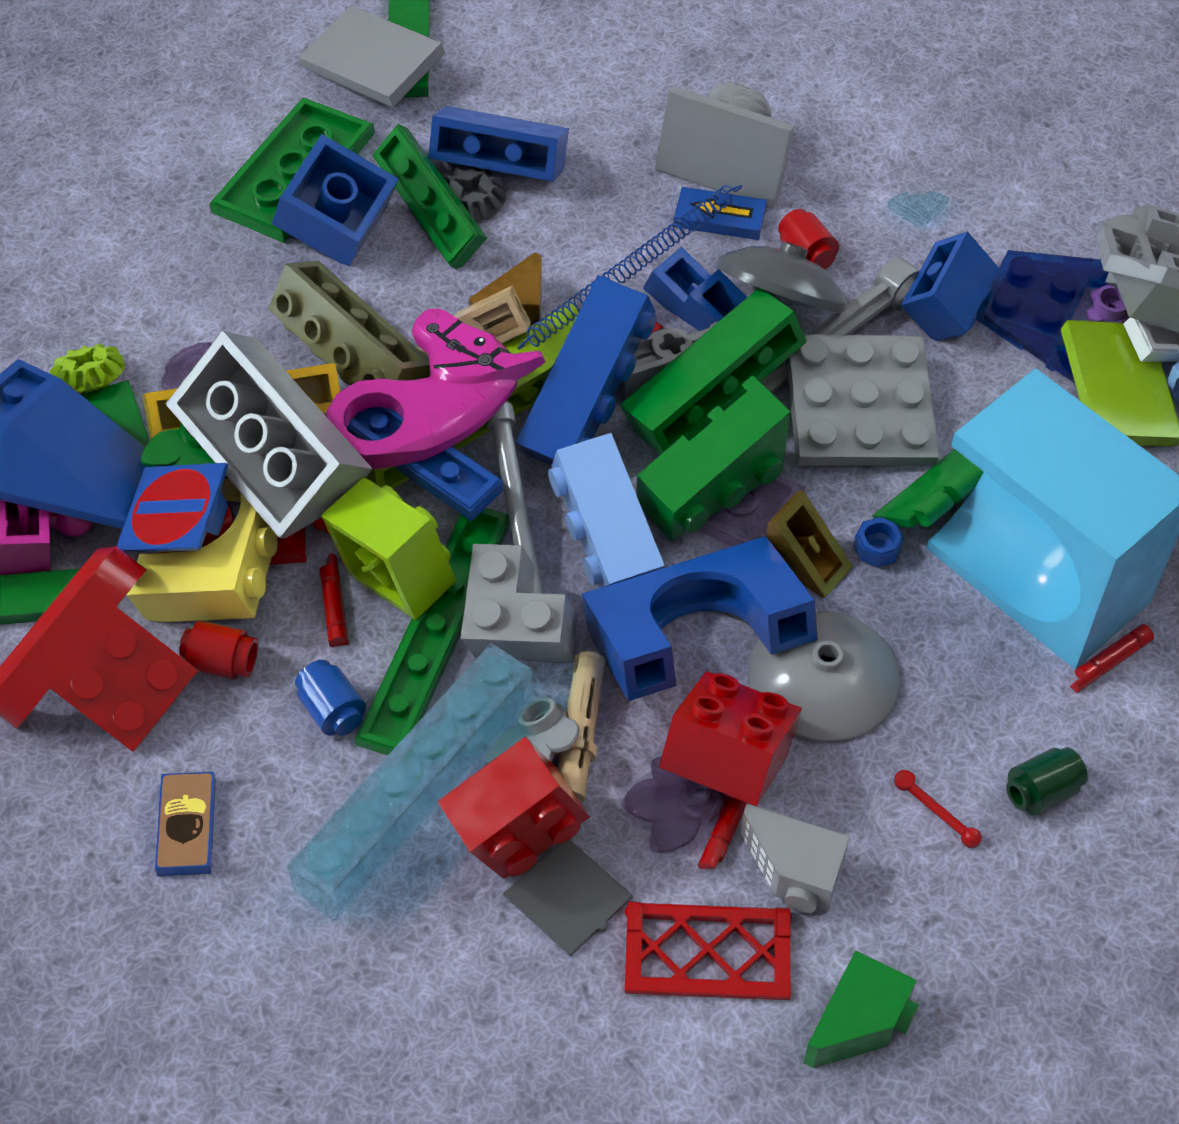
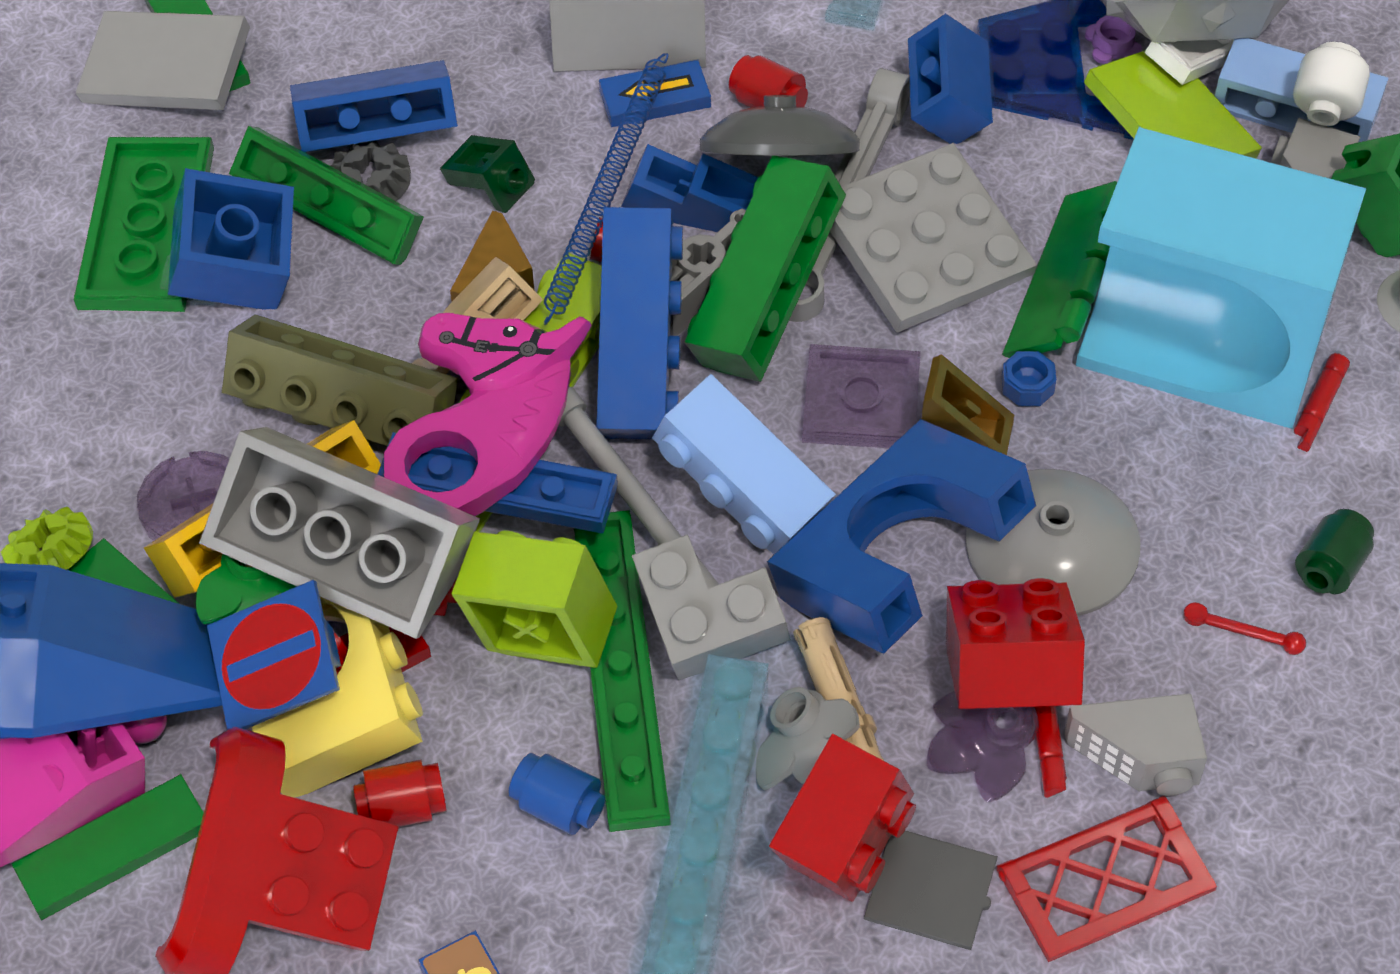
camera: 25 degrees left, 0 degrees up
red wheel [319,553,349,647] -> none
green wedge [636,375,791,541] -> none
green slope [804,950,919,1068] -> none
none -> dark green bracket [440,135,535,213]

